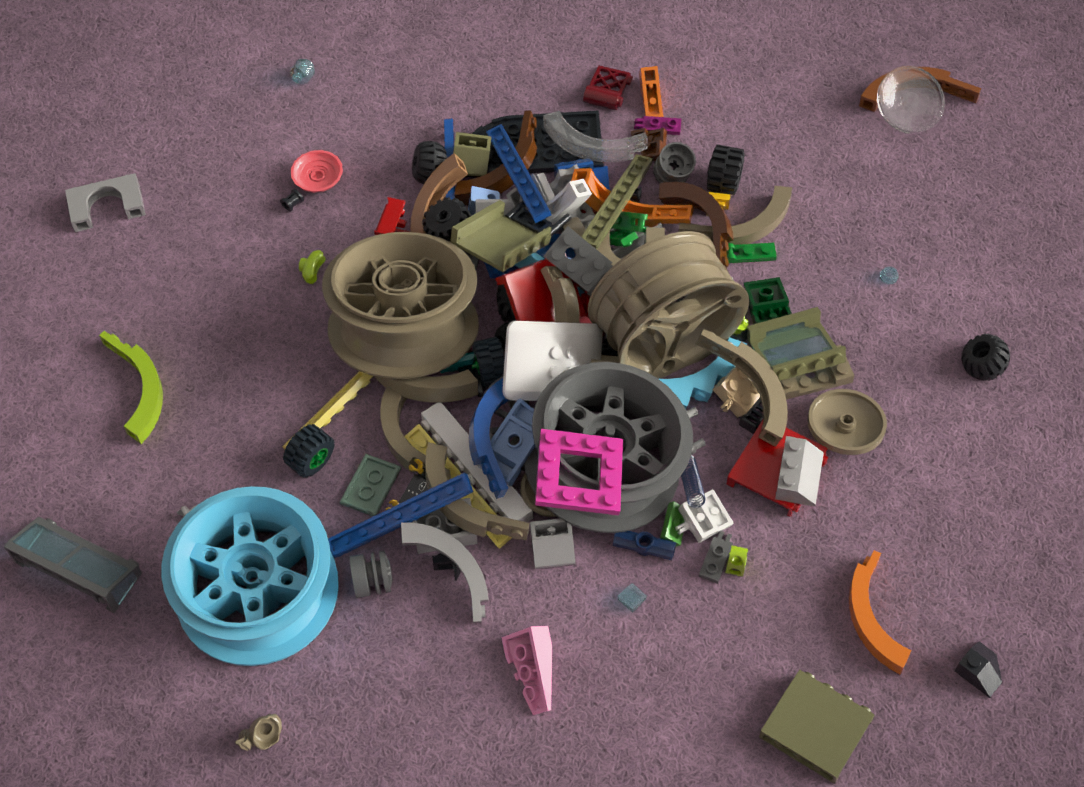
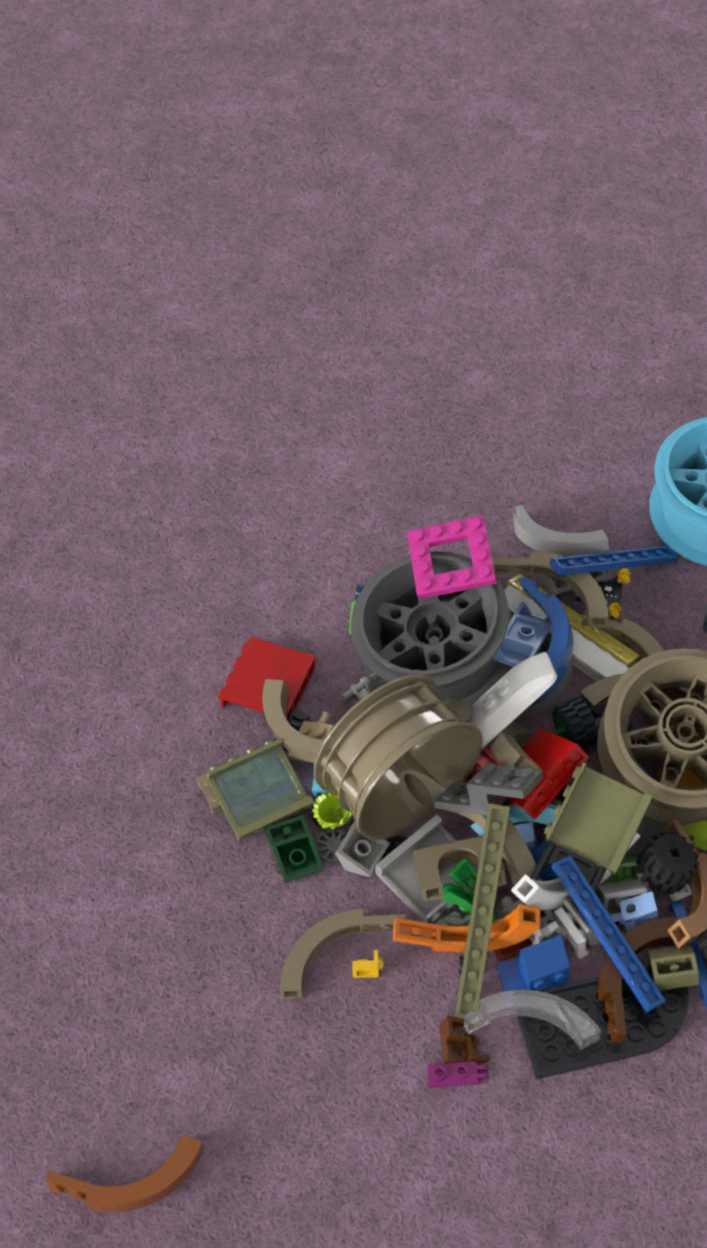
camera: 170 degrees right, 5 degrees down
dark tan hair [235,714,282,751] -> none
sand green tile [340,454,401,516] -> none
dark grey wheel [350,550,393,598] -> none
bright pink wedge [501,626,552,715] -> none
dark red piece [583,65,633,110] -> none
clear light blue plate [618,583,647,613] -> none
orange slope [639,66,663,117] -> none
dark grey wheel [653,142,696,183] -> none
reddish brown arch [659,182,733,269] -> none
white plate [675,489,734,543] -> none
dark blue piece [681,455,706,508] -> none
dark grey hinge [699,531,733,584] -> none
black wheel [707,144,745,195] -> none
lime leg [725,545,748,577] -> none
green plate [727,243,777,263] -> none
olive panel [759,669,875,784] -> none
light grey slope [775,436,824,506] -> none
dark tan dish [807,389,887,455] -> none
orange arch [849,550,912,675] -> none
clear dish [877,66,945,134] -> none
clear light blue plate [880,266,899,284] -> none
black slope [954,641,1002,698] -> none
black wheel [961,334,1010,380] -> none

